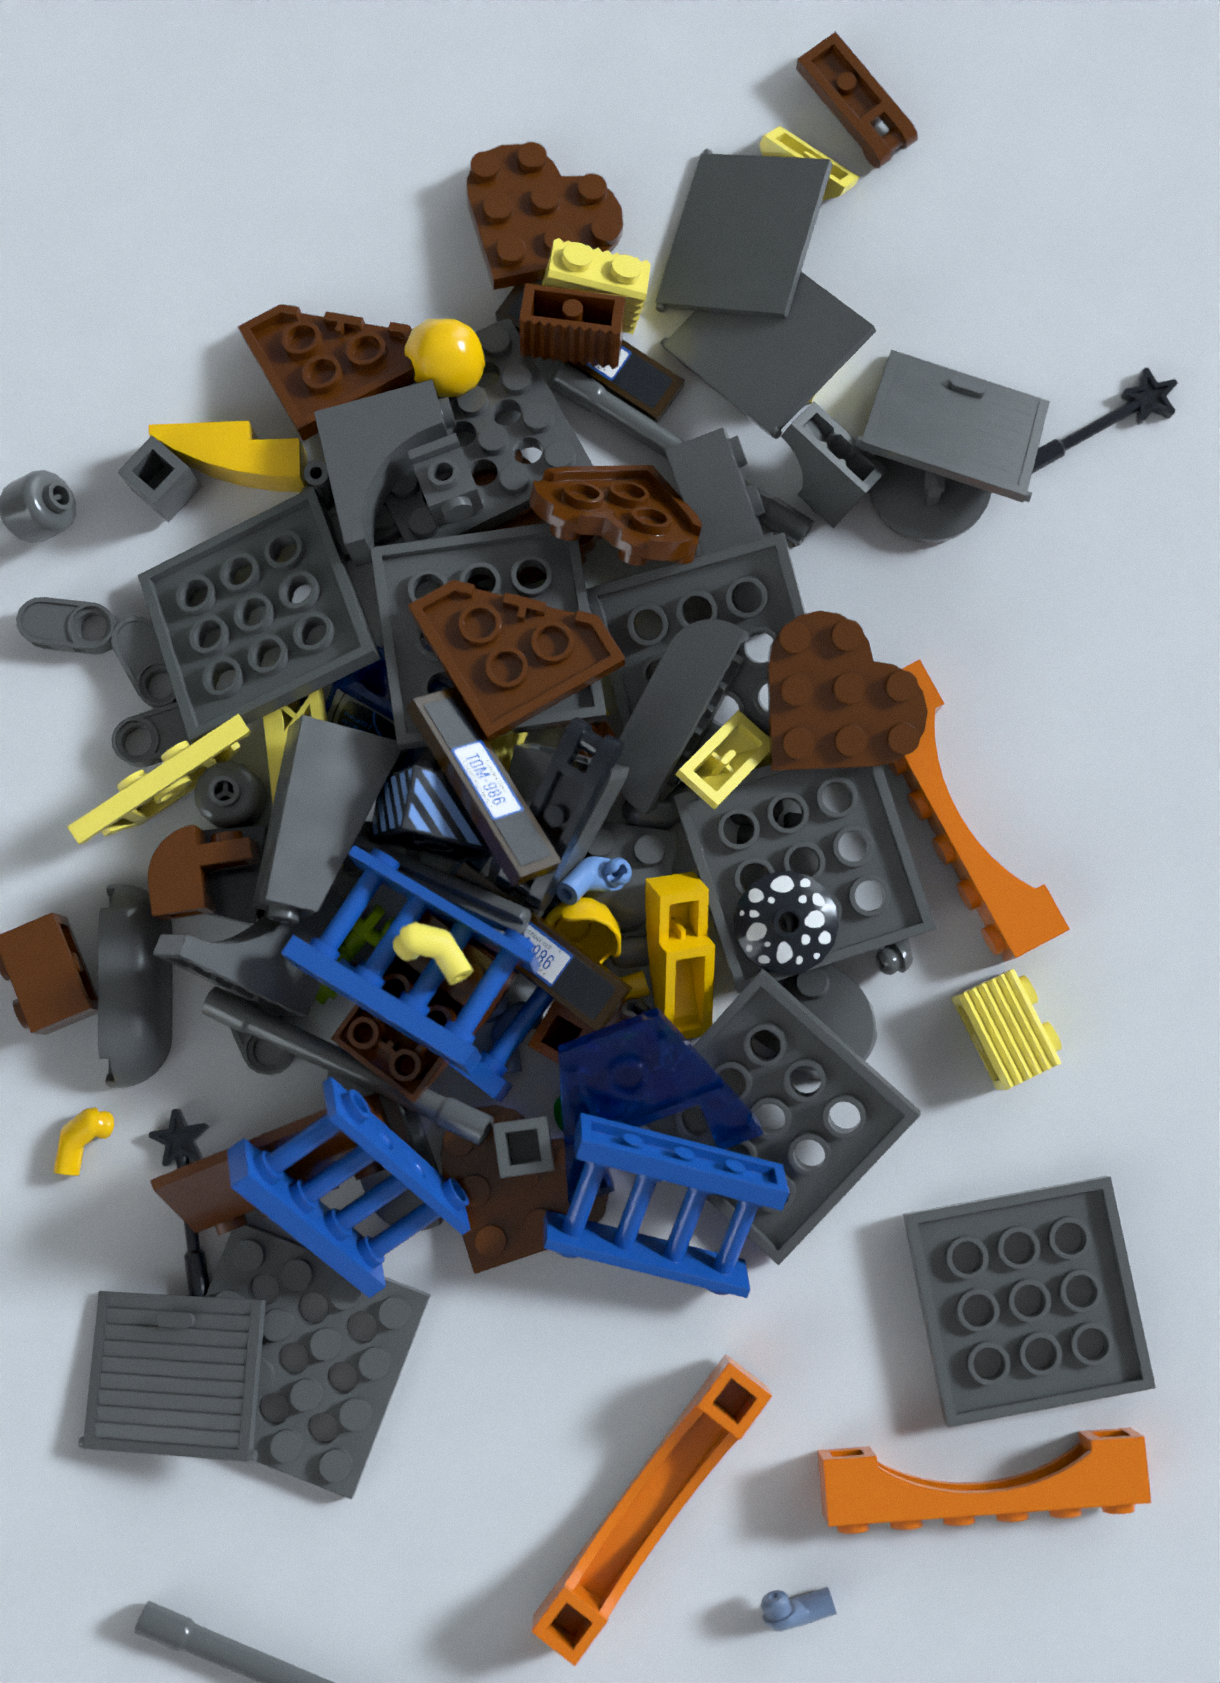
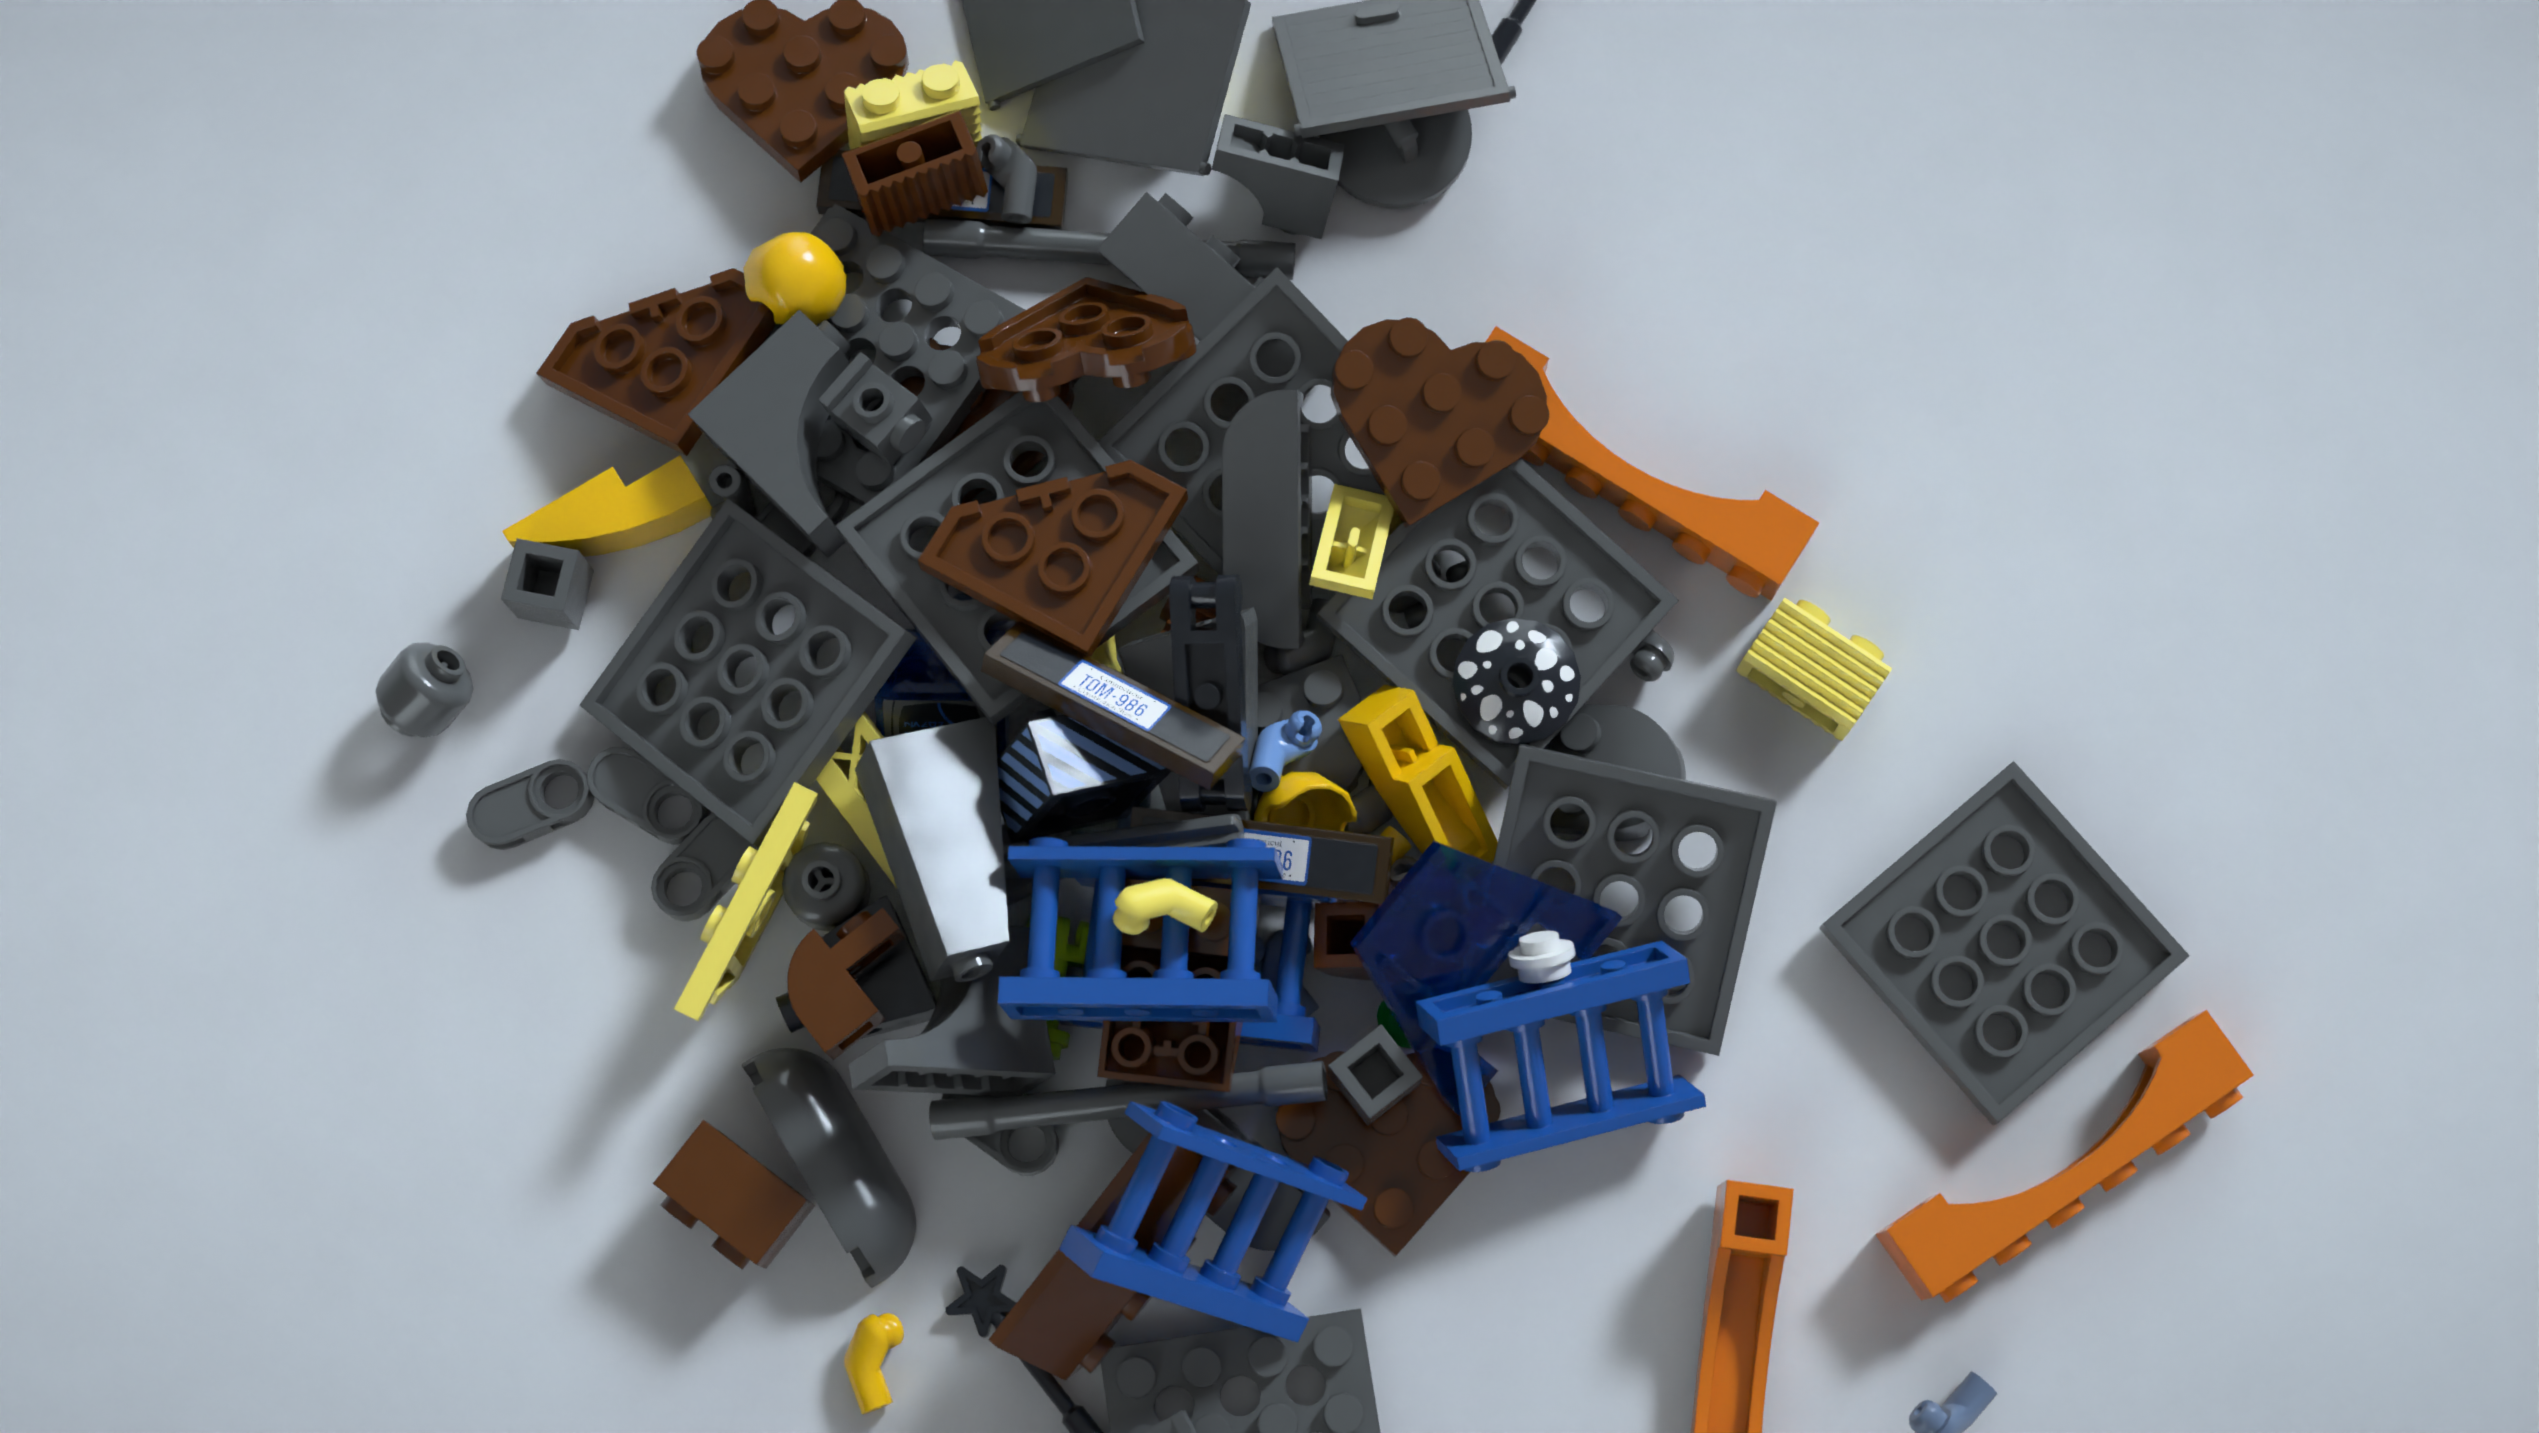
camera: 30 degrees left, 5 degrees down
none -> dark grey arm [976,134,1037,224]
none -> white plate [1508,931,1575,983]

